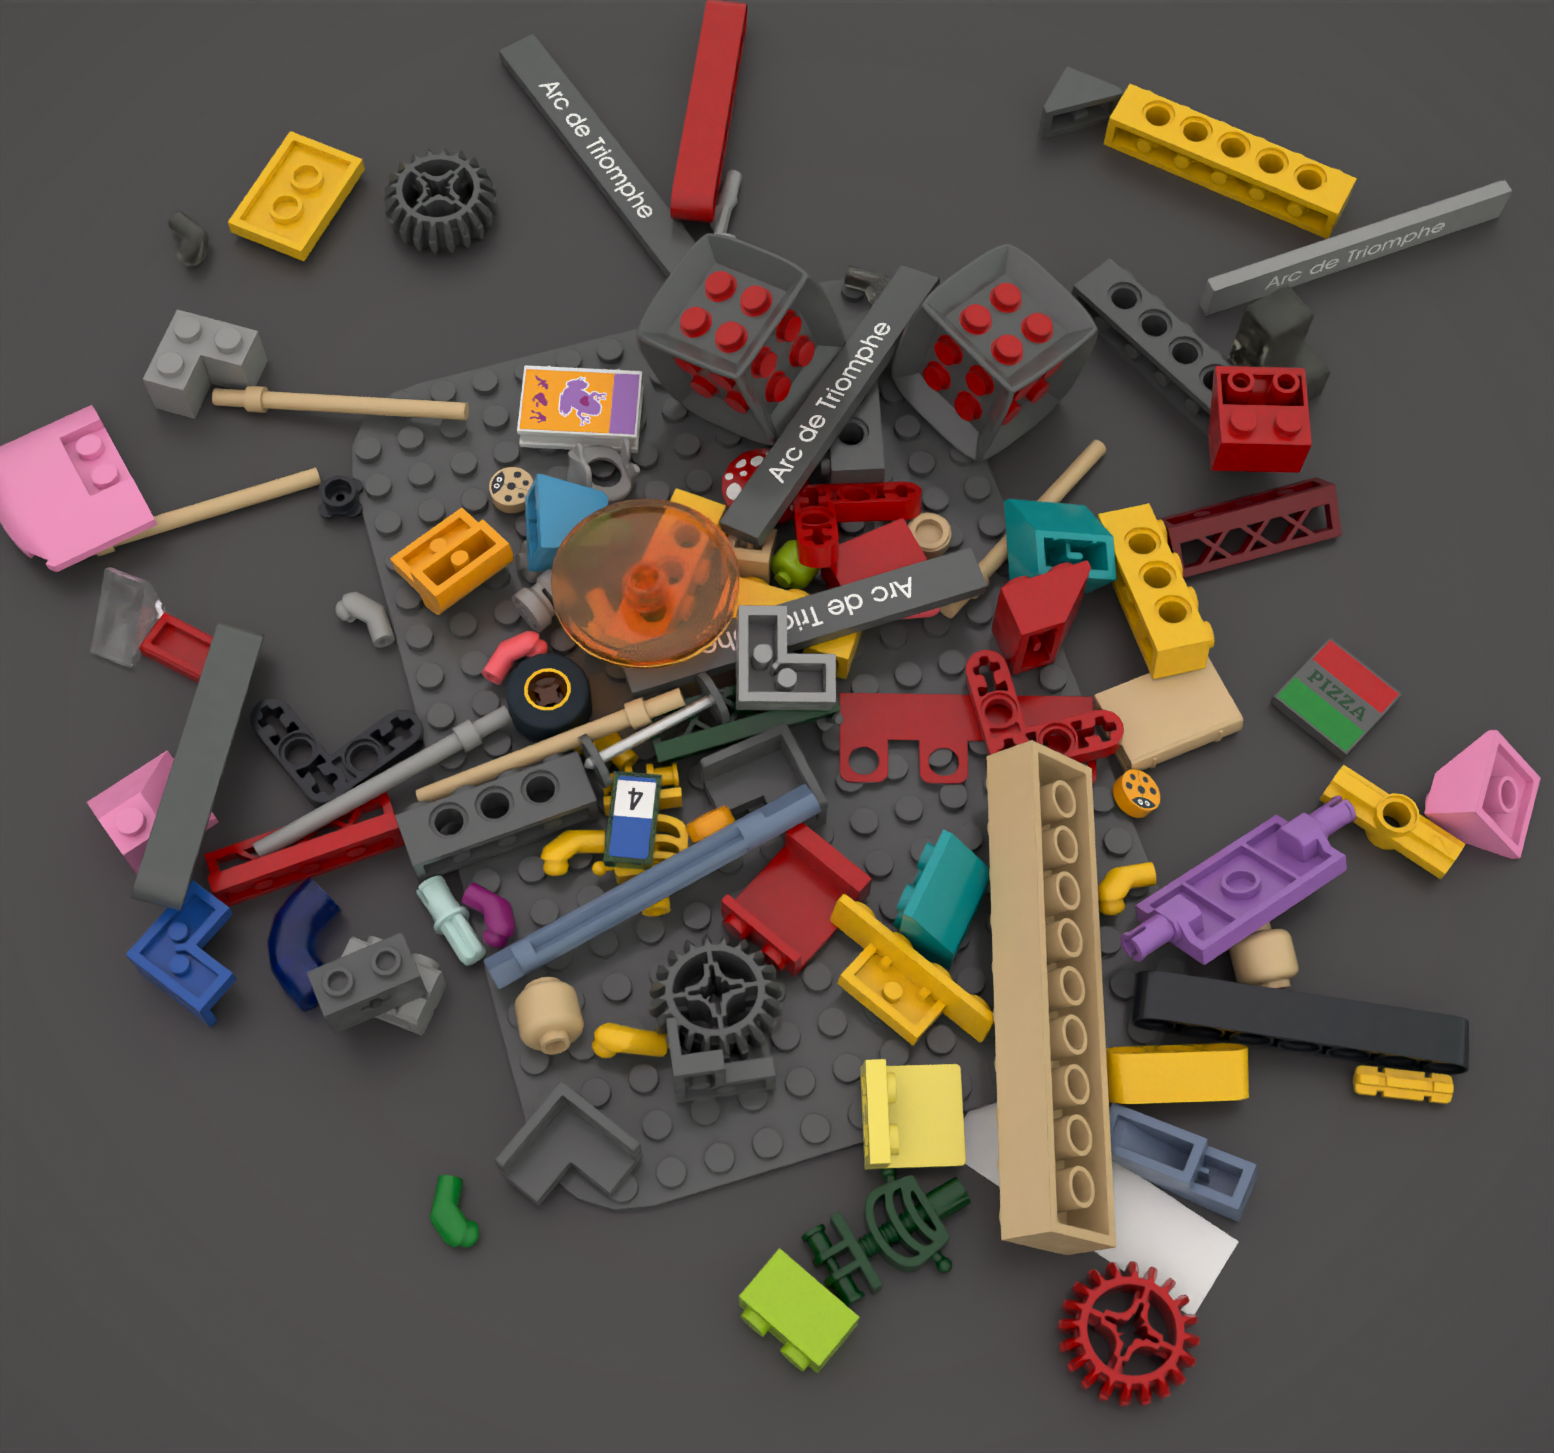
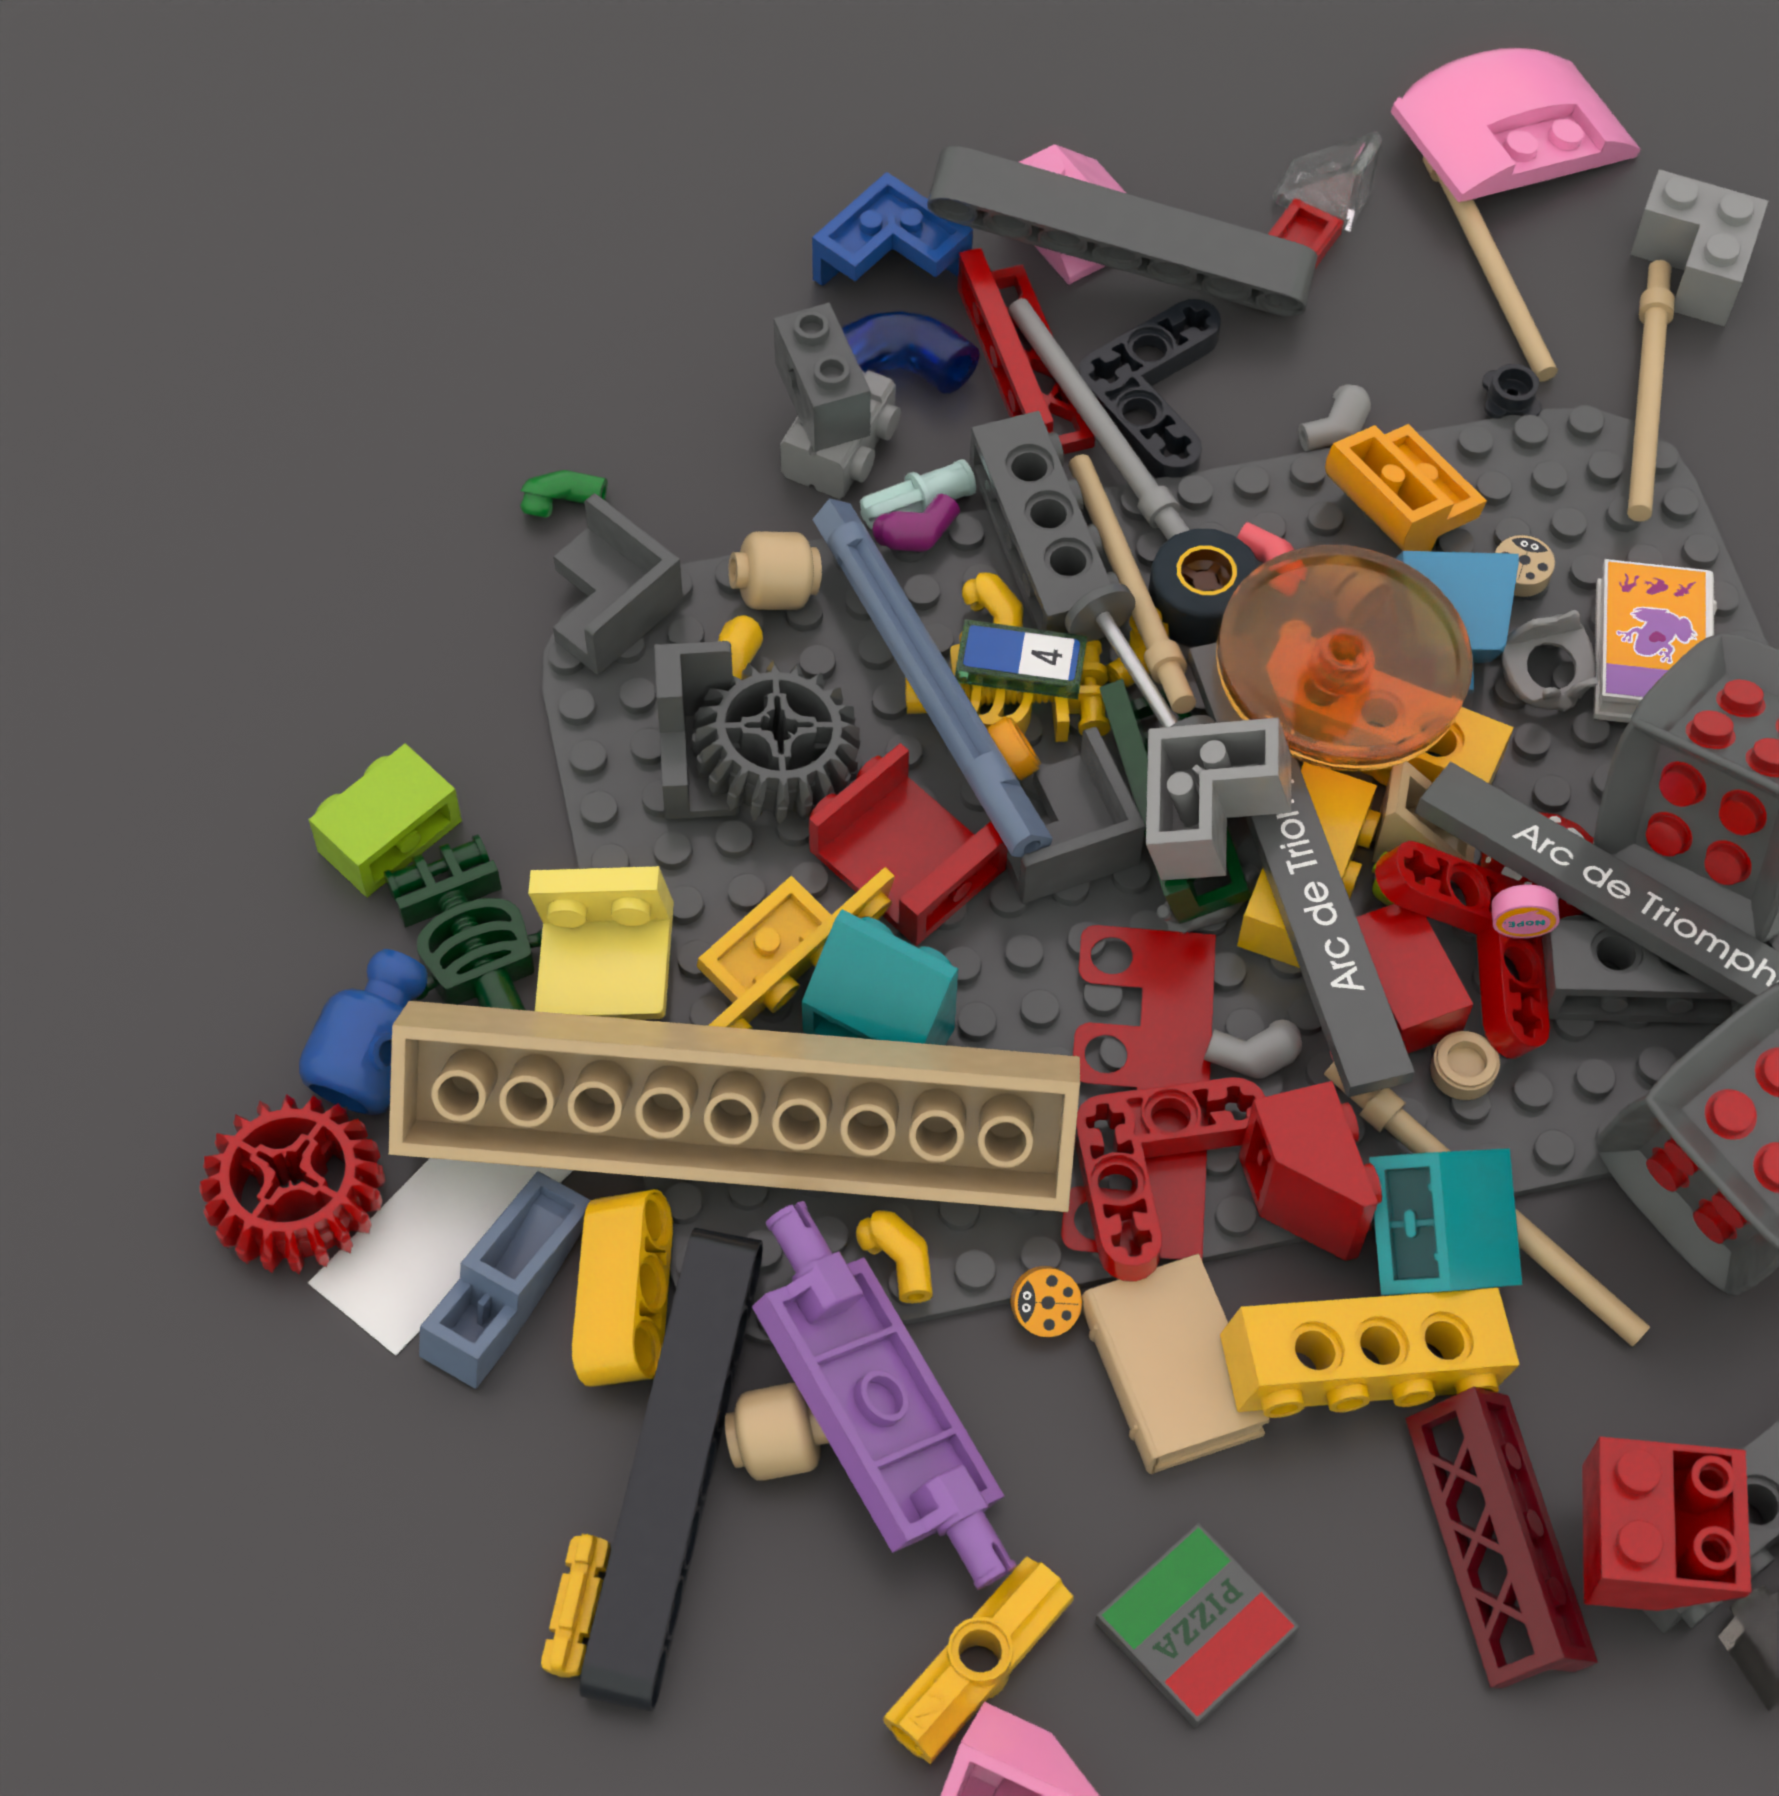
camera: 95 degrees right, 5 degrees down
none -> blue piece [299,949,428,1115]
none -> light grey arm [1203,1019,1303,1079]
none -> bright pink tile [1491,885,1560,938]

